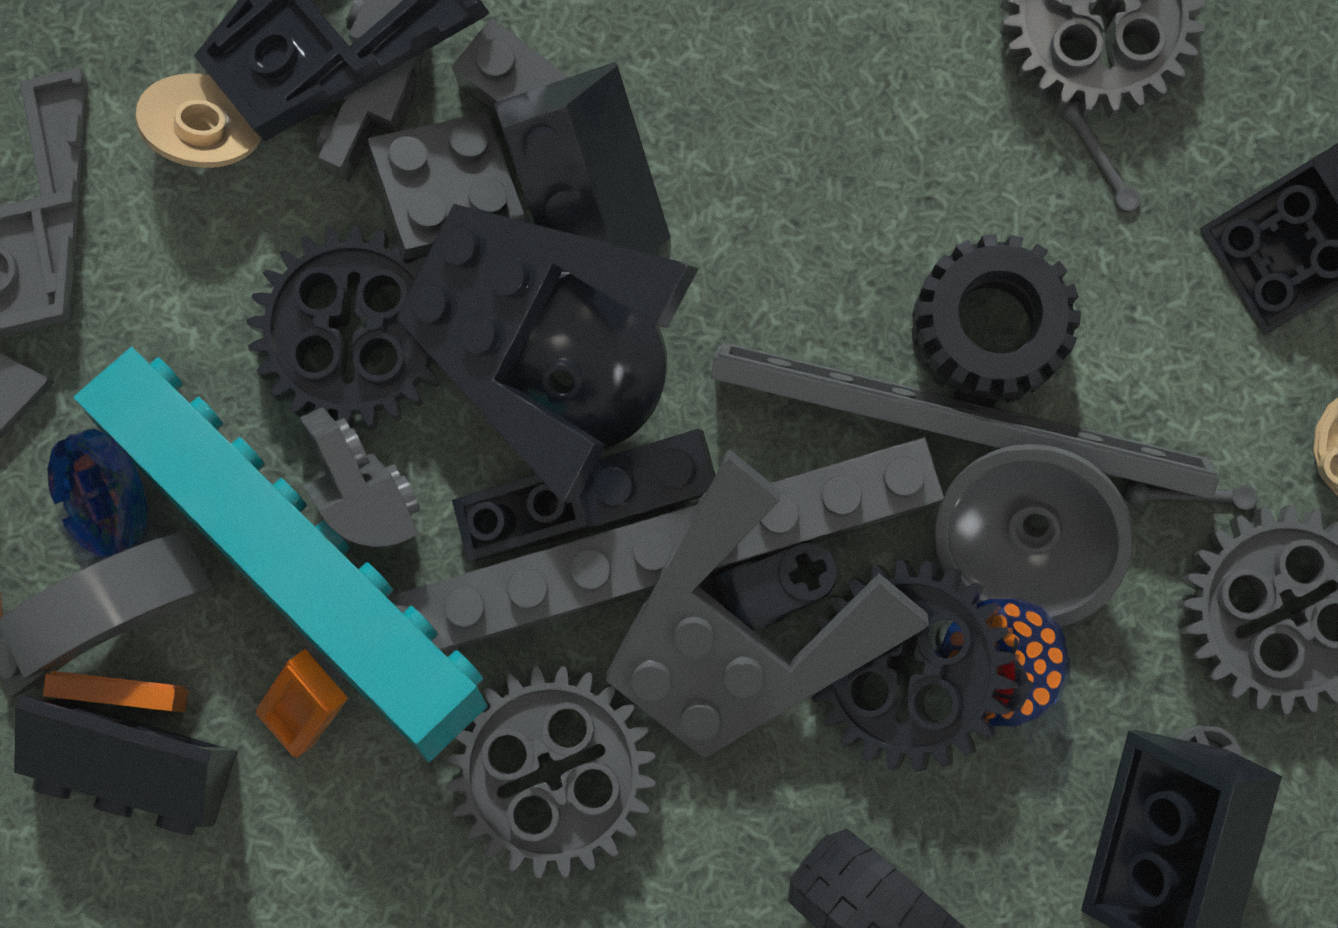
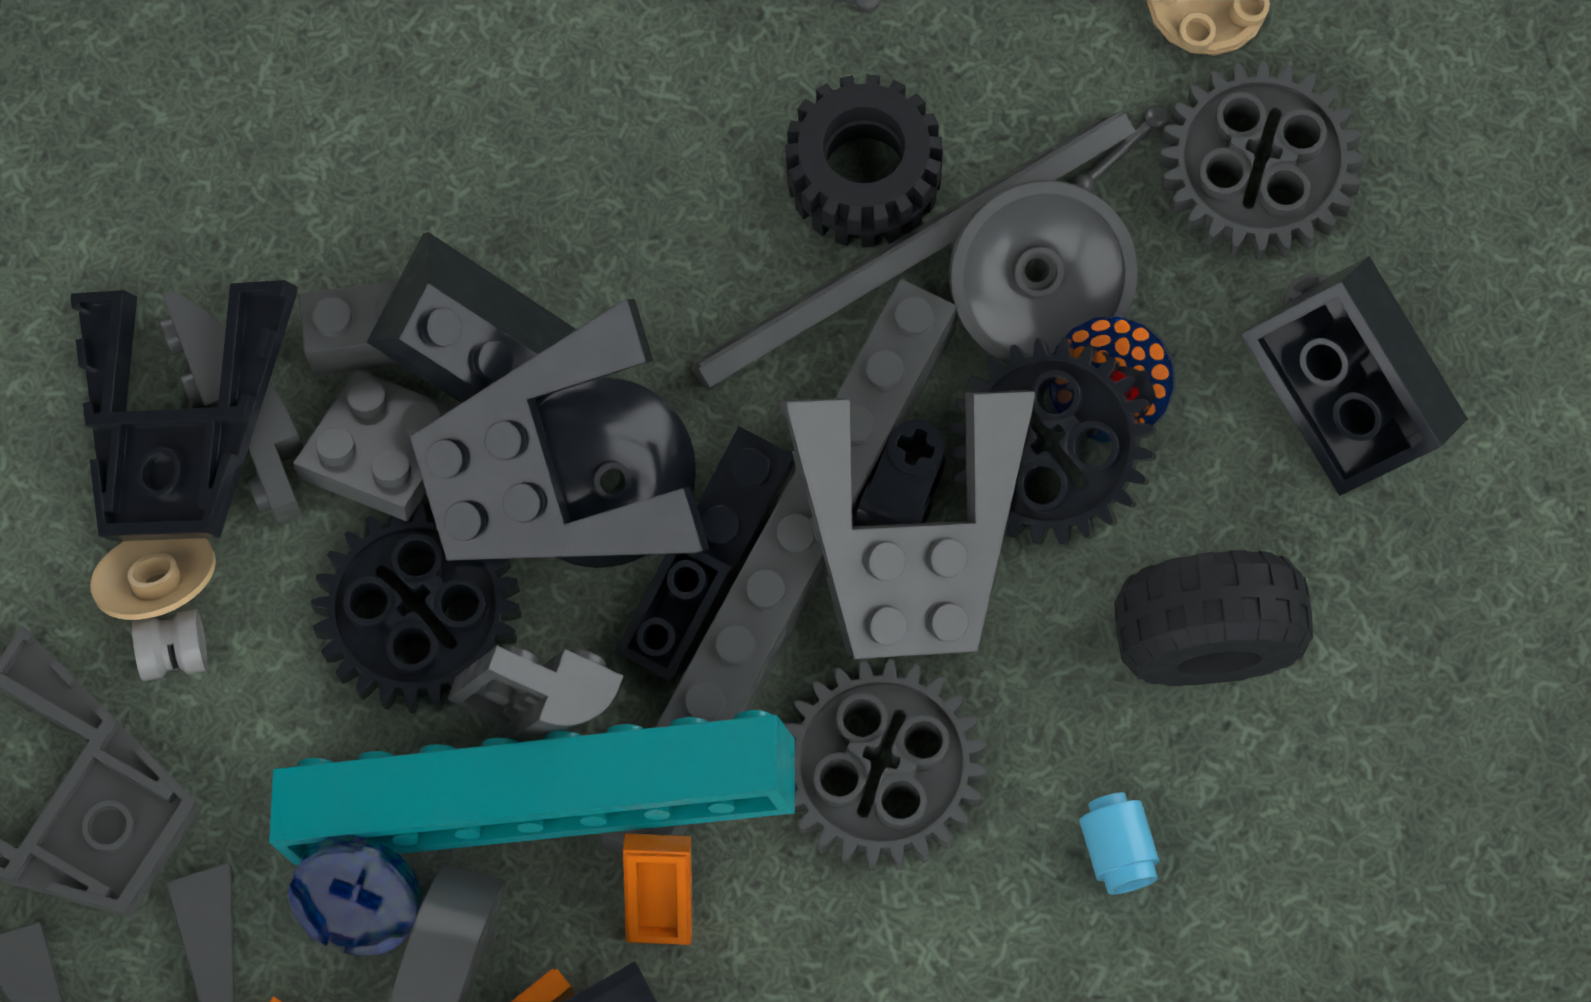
camera: 45 degrees left, 10 degrees down
none -> light grey wheel [132,608,208,681]

